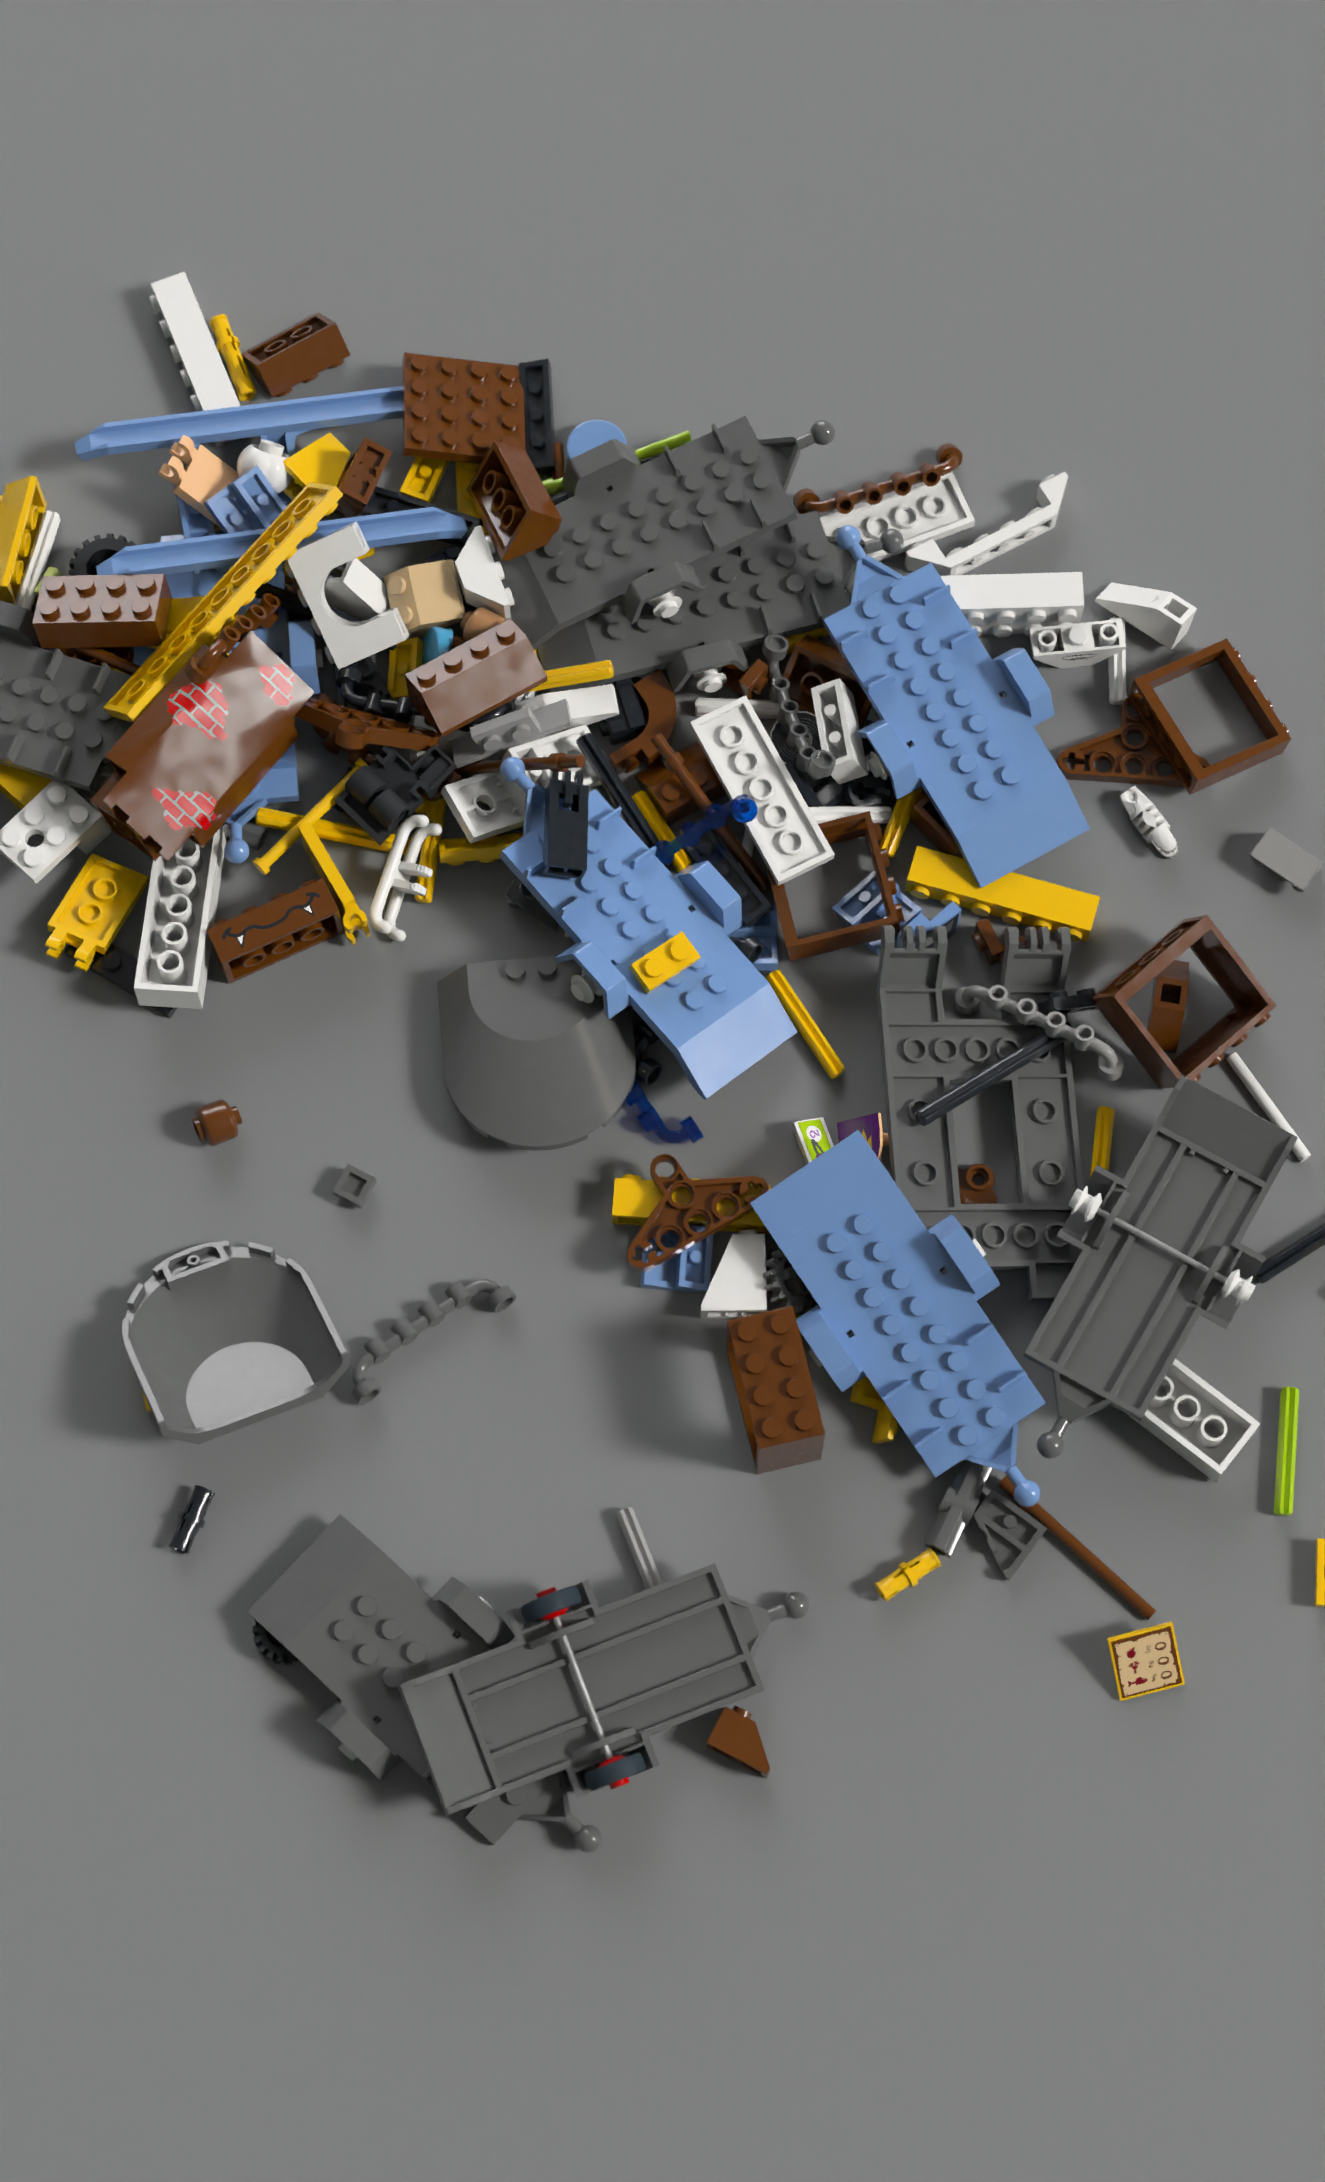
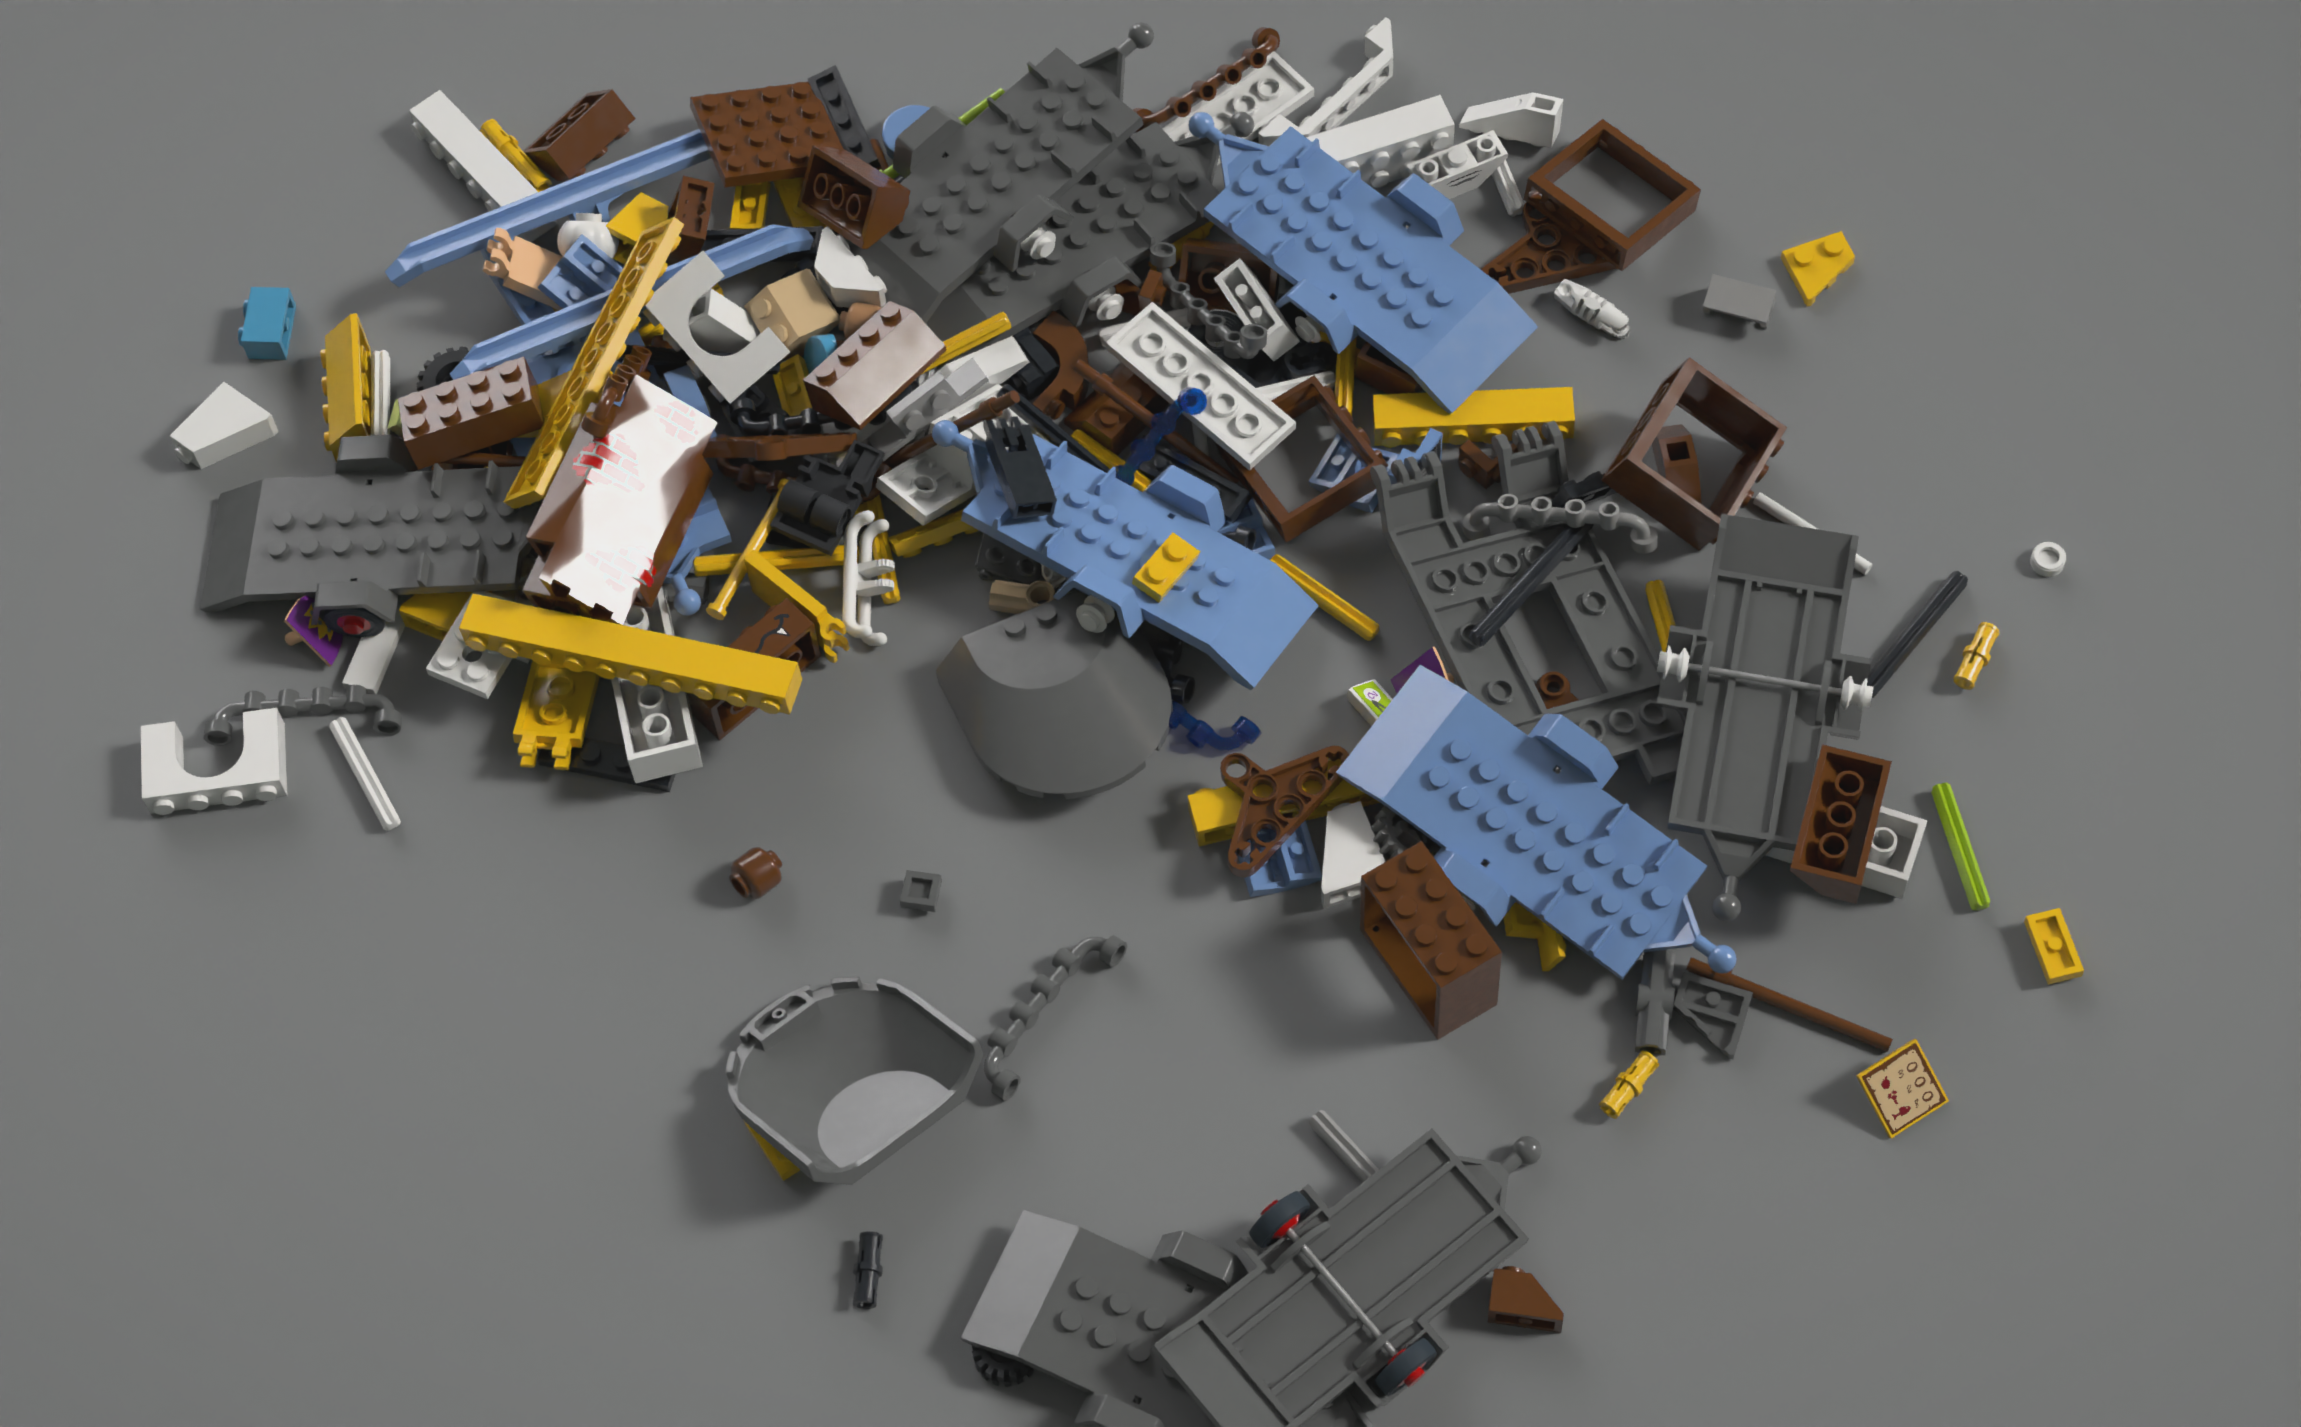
camera: 15 degrees left, 10 degrees down
none -> yellow brick [459,593,802,715]
none -> tan piece [989,580,1056,614]
none -> reddish brown slope [1790,744,1892,904]

